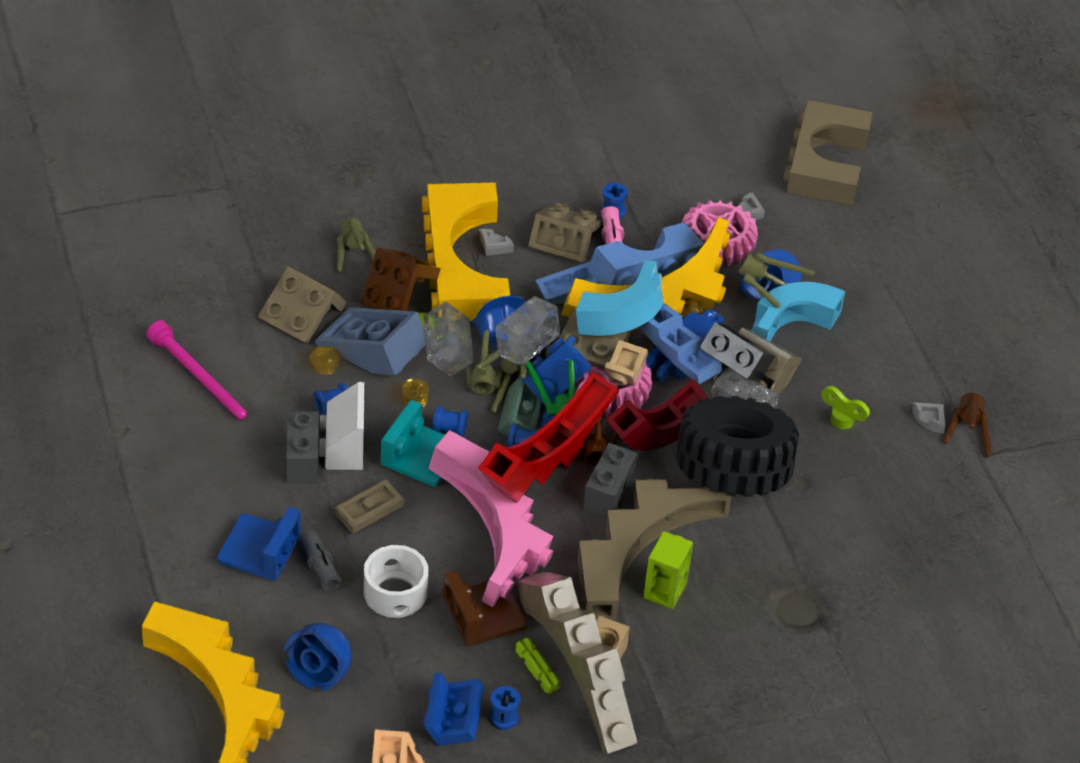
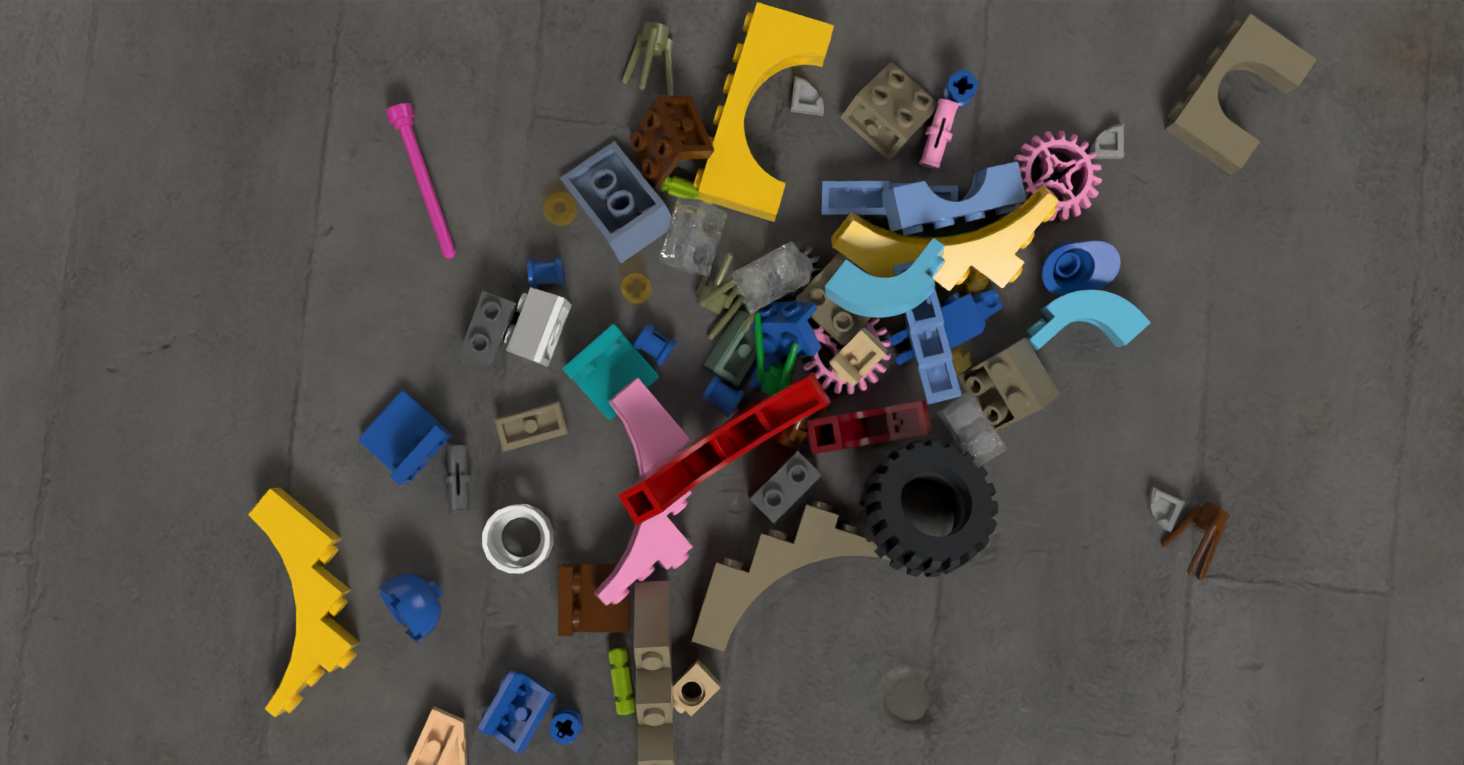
camera: 25 degrees right, 40 degrees up
dark tan bracket [259,266,347,343] -> none
blue piece [472,295,527,351] -> none
lime brick [643,531,693,610] -> none
brick [700,322,775,382] -> none
olive plant [738,252,815,308] -> none
lime piece [822,386,870,429] -> none

